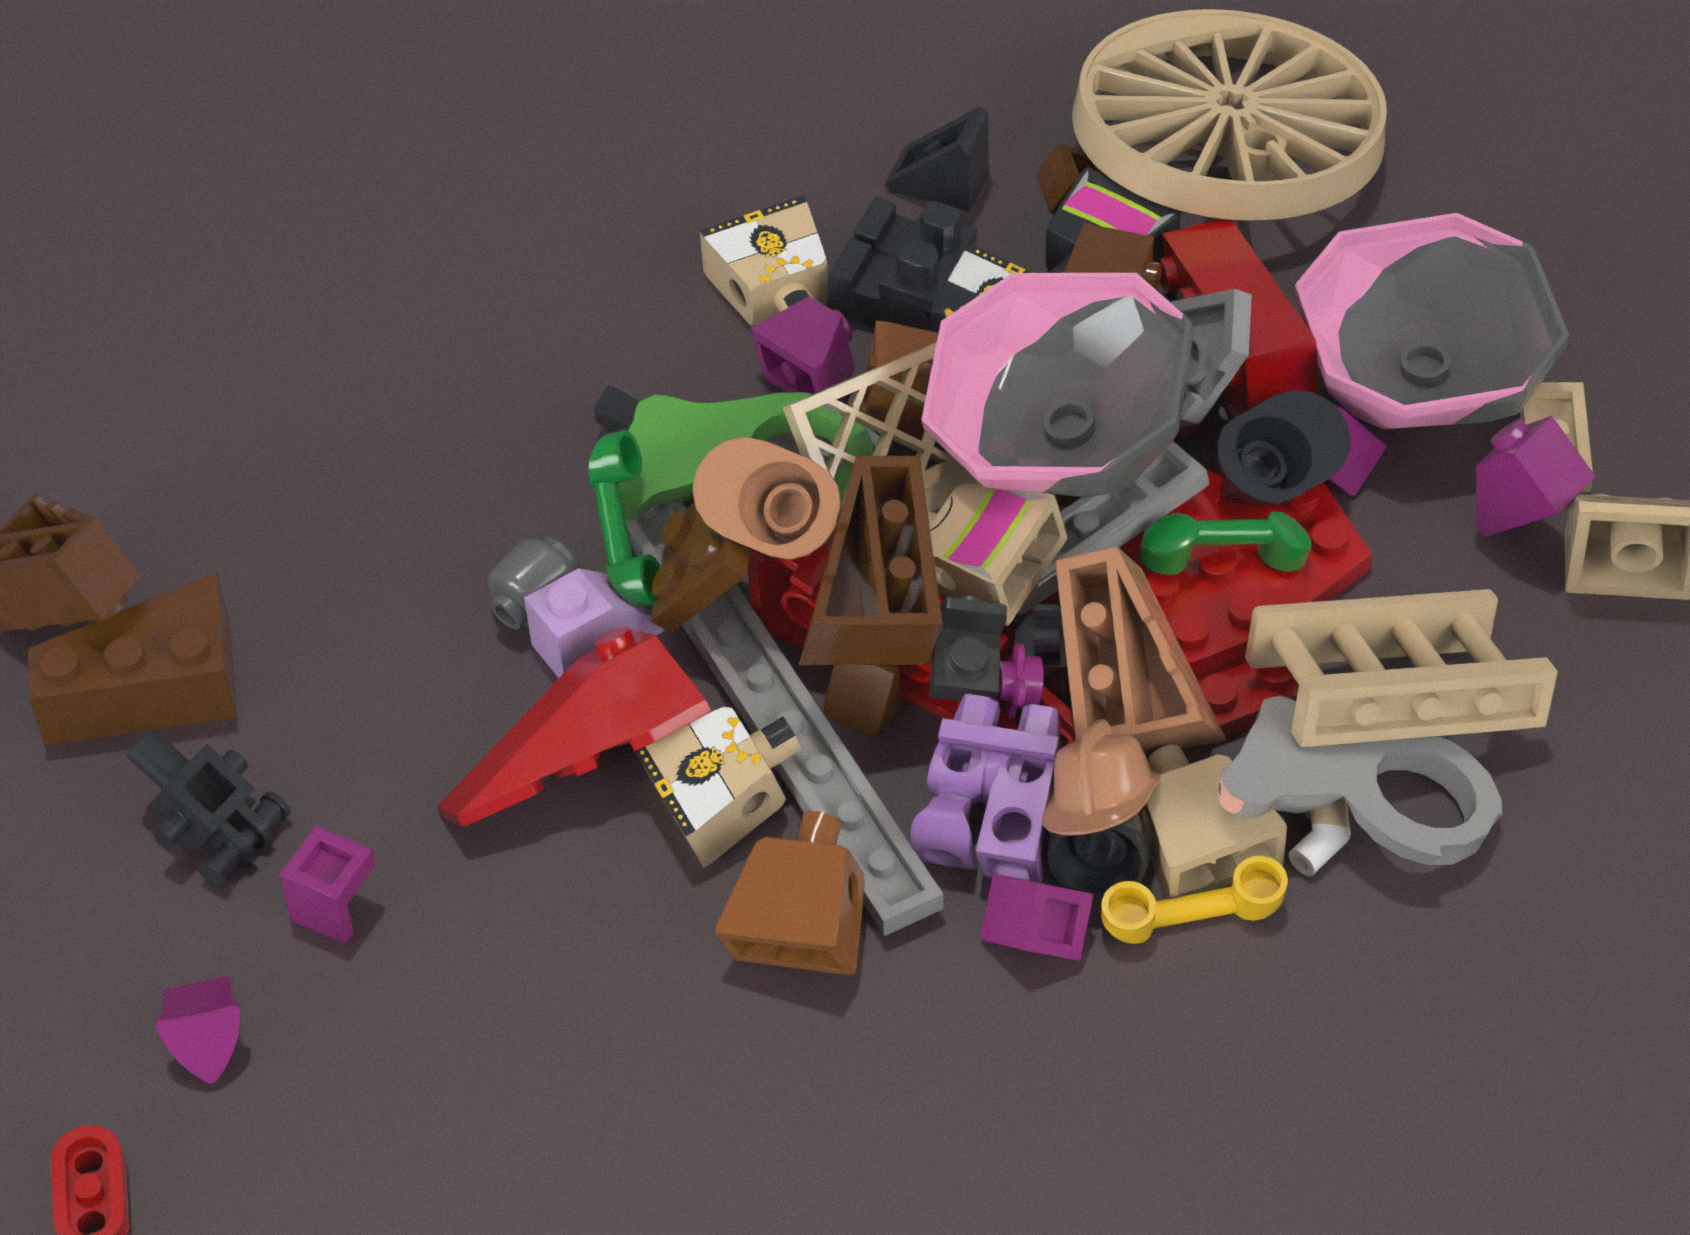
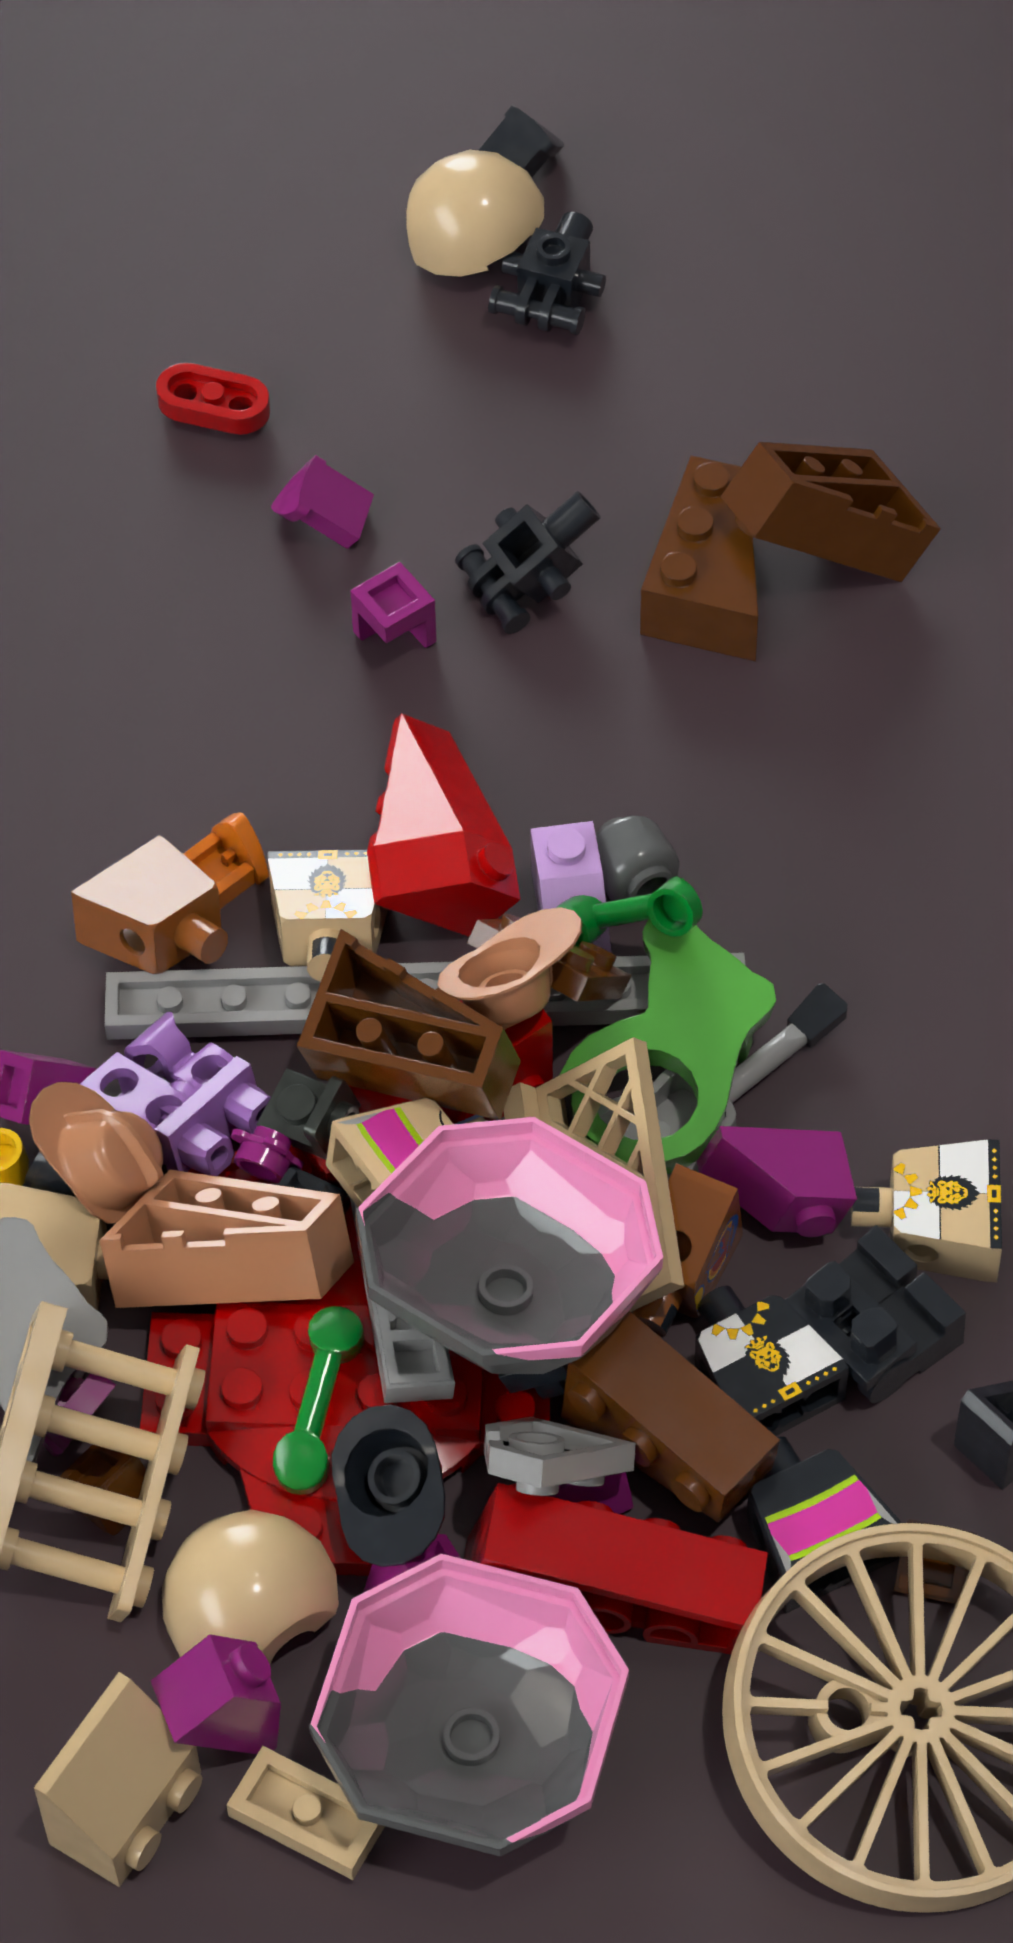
camera: 115 degrees right, 5 degrees up
none -> tan cylinder [162,1510,339,1664]
none -> orange tile [183,813,269,909]

